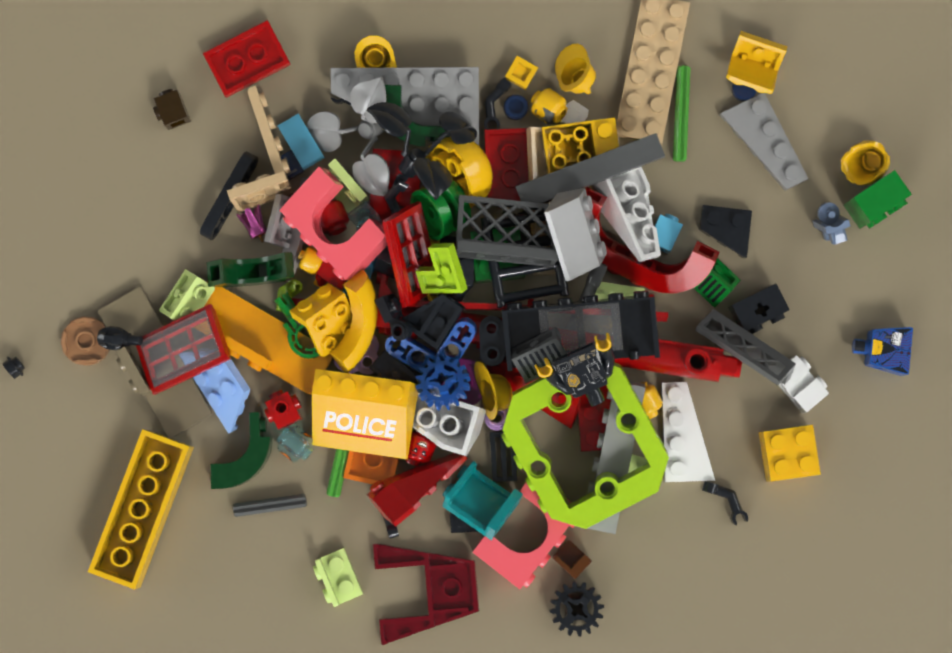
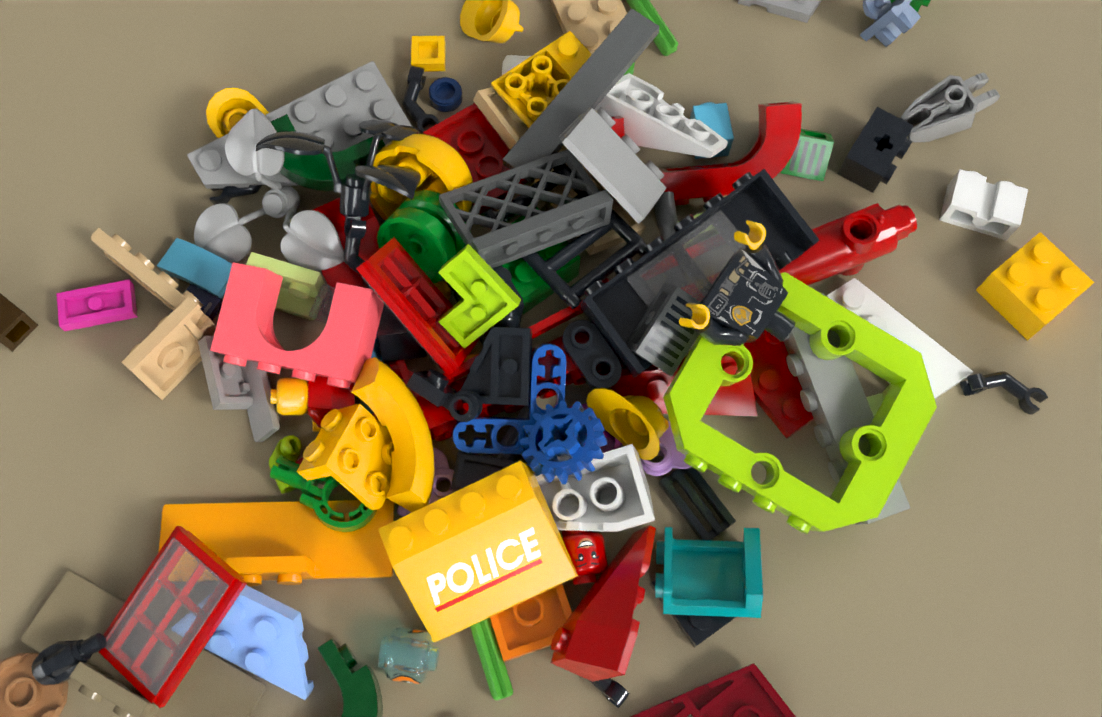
camera: 35 degrees left, 15 degrees down
yellowish green bracket [159,269,215,321] -> none
black beam [200,151,259,240] -> none
red plate [203,20,291,98] -> none
dark green arch [206,252,294,287] -> none
flat silver piece [236,204,267,243] -> none
red brick [264,390,303,430] -> none
red head [321,200,350,236] -> none
coral arch [472,482,575,589] -> none
yellow head [531,88,568,125] -> none
black gear [550,581,604,637] -> none
reddish brown panel [552,540,592,579] -> none
dark grey fence [696,309,796,385] -> none
black wing [699,205,752,258] -> none
torso [852,327,913,376] -> none
none -> dark pink plate [56,279,138,331]
none -> light grey hinge [901,72,1000,142]

